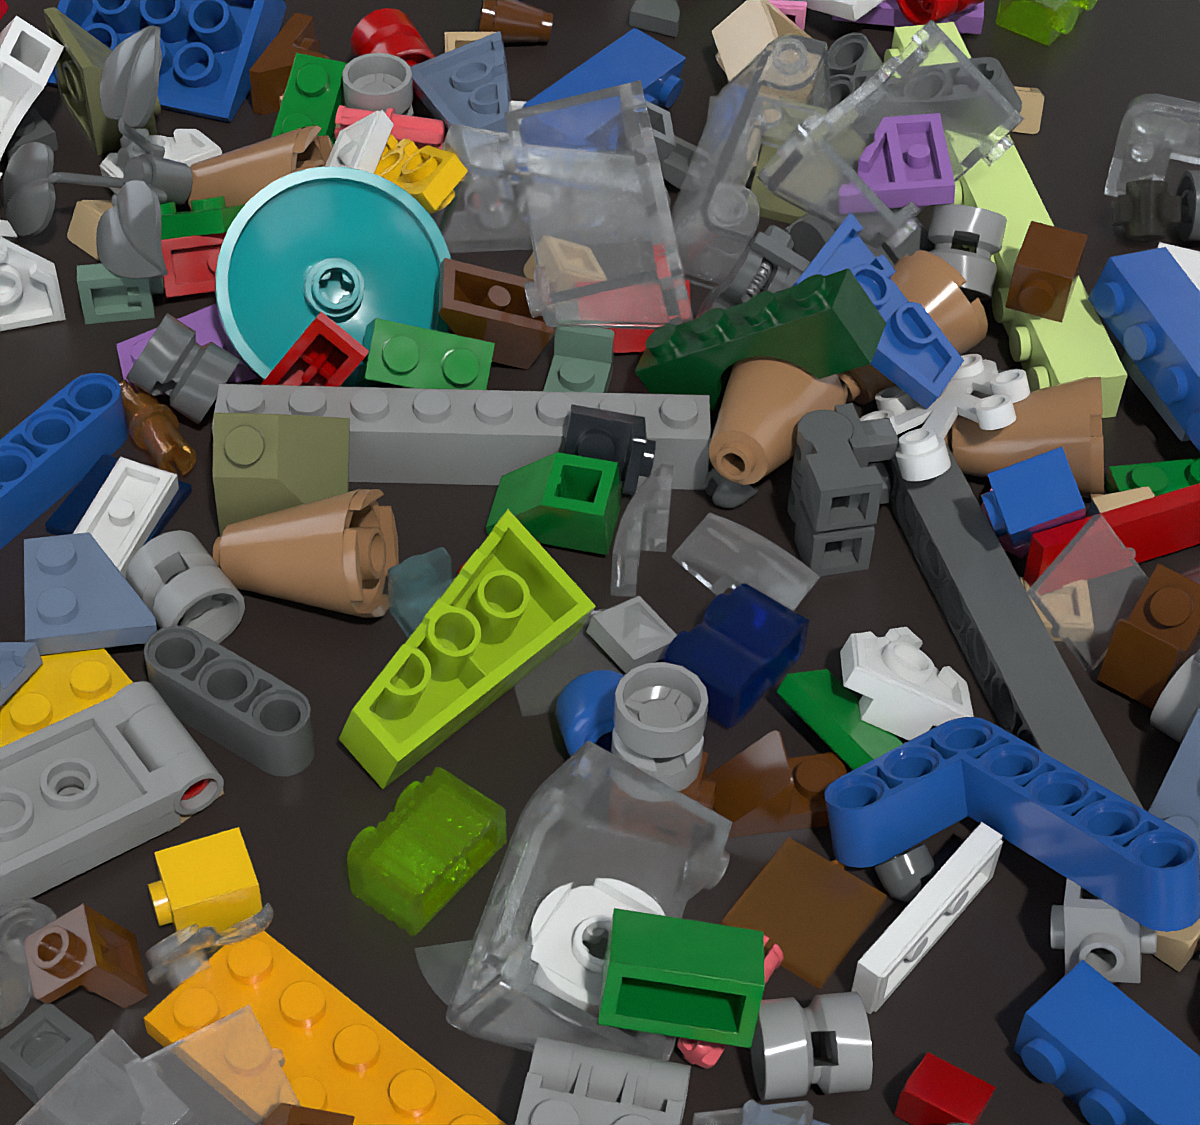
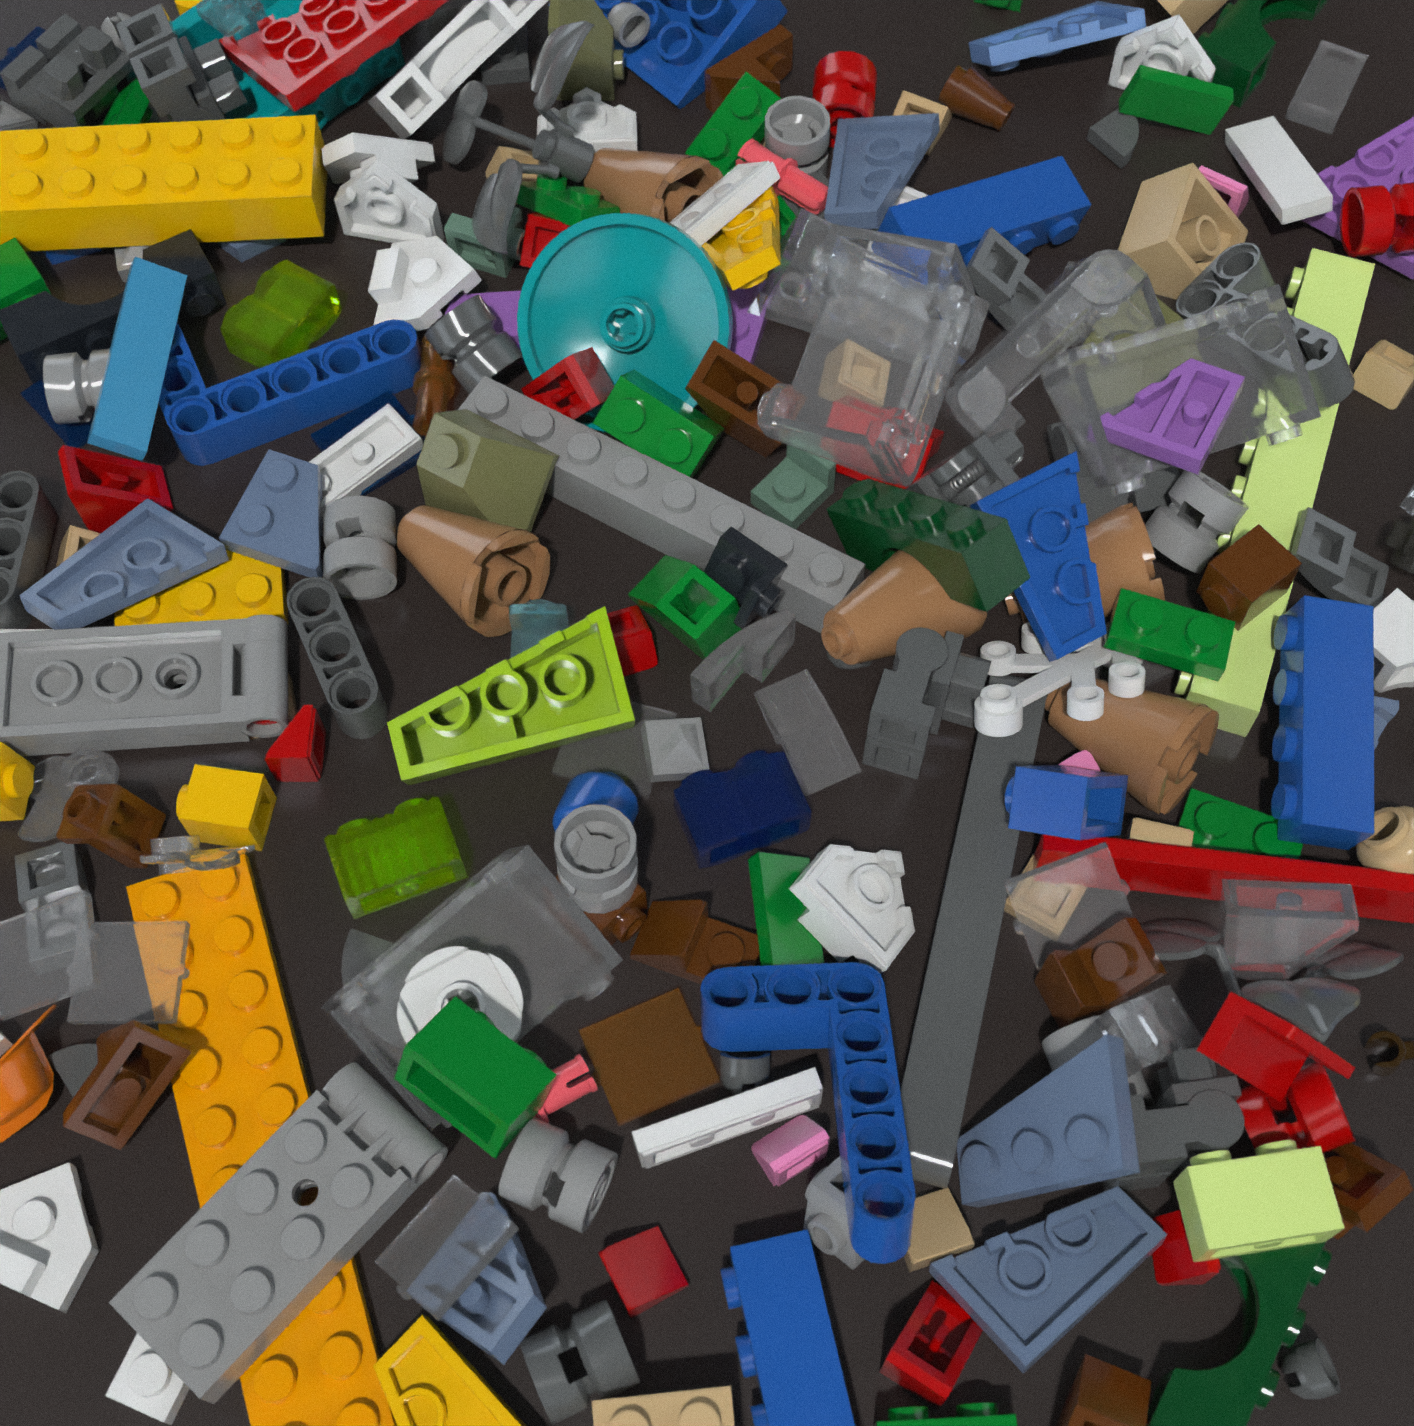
camera: 35 degrees right, 15 degrees up
none -> red slope [265,705,326,782]
none -> white plate [368,236,482,331]
none -> bright pink slope [751,1115,830,1187]
none -> green plate [1104,588,1235,681]
none -> dark grey slope [1291,507,1390,609]

